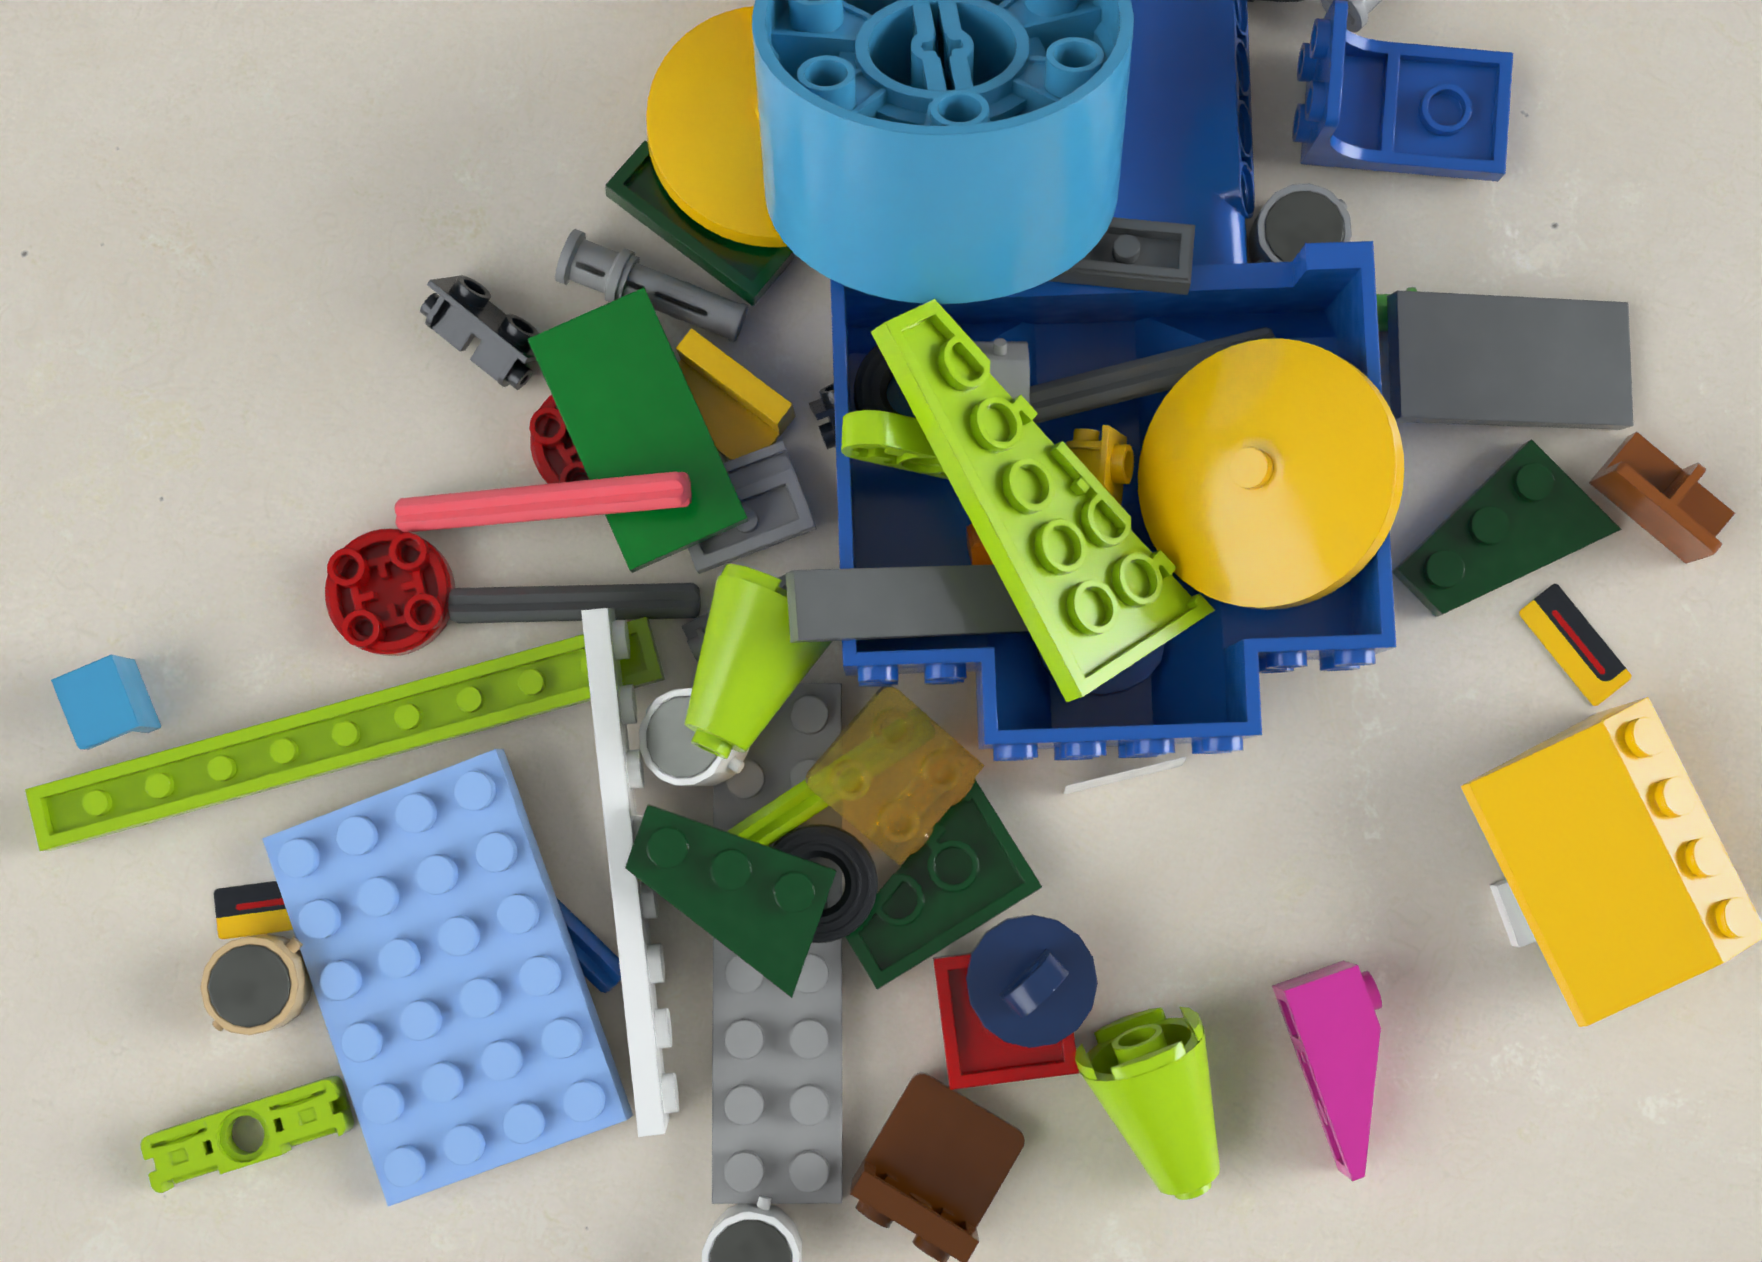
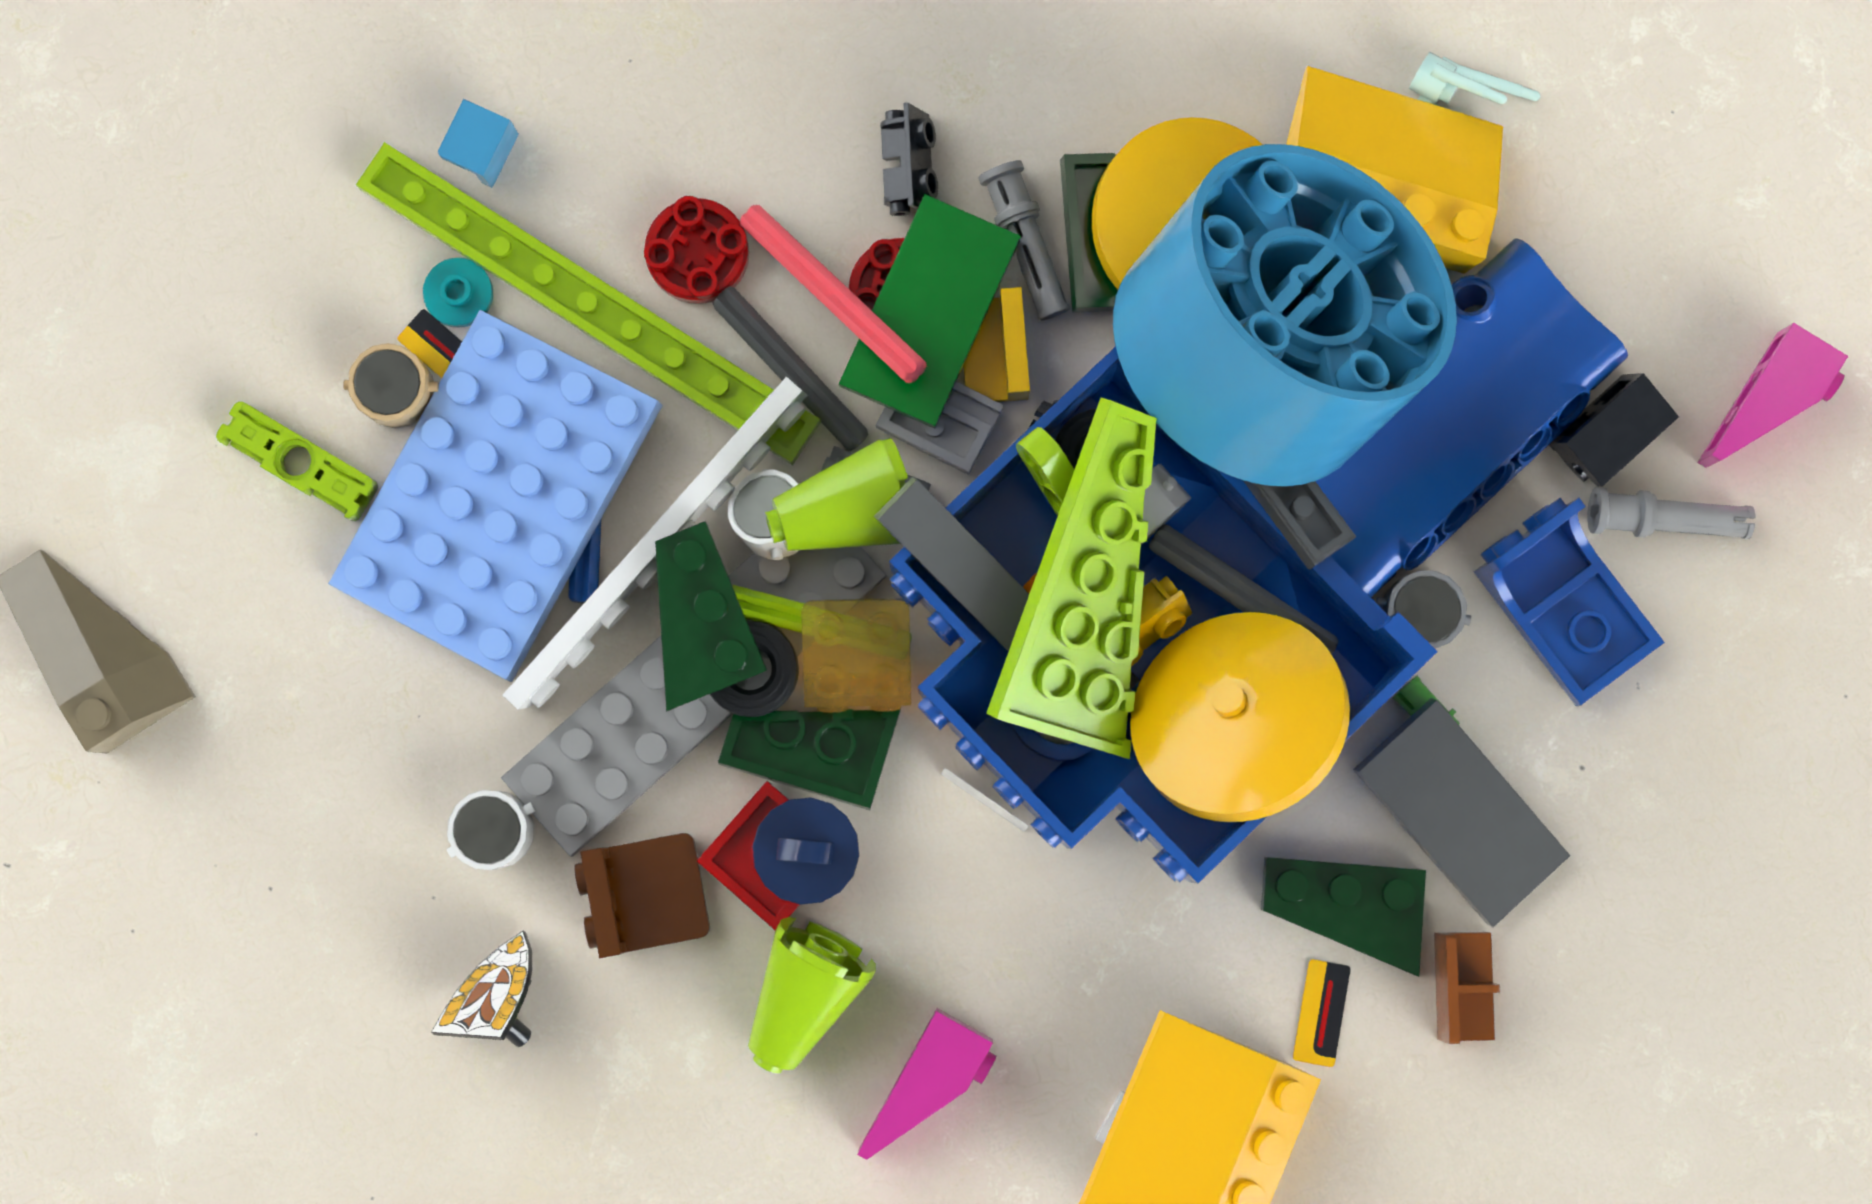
camera: 50 degrees right, 0 degrees up
none -> teal piece [423,258,493,328]

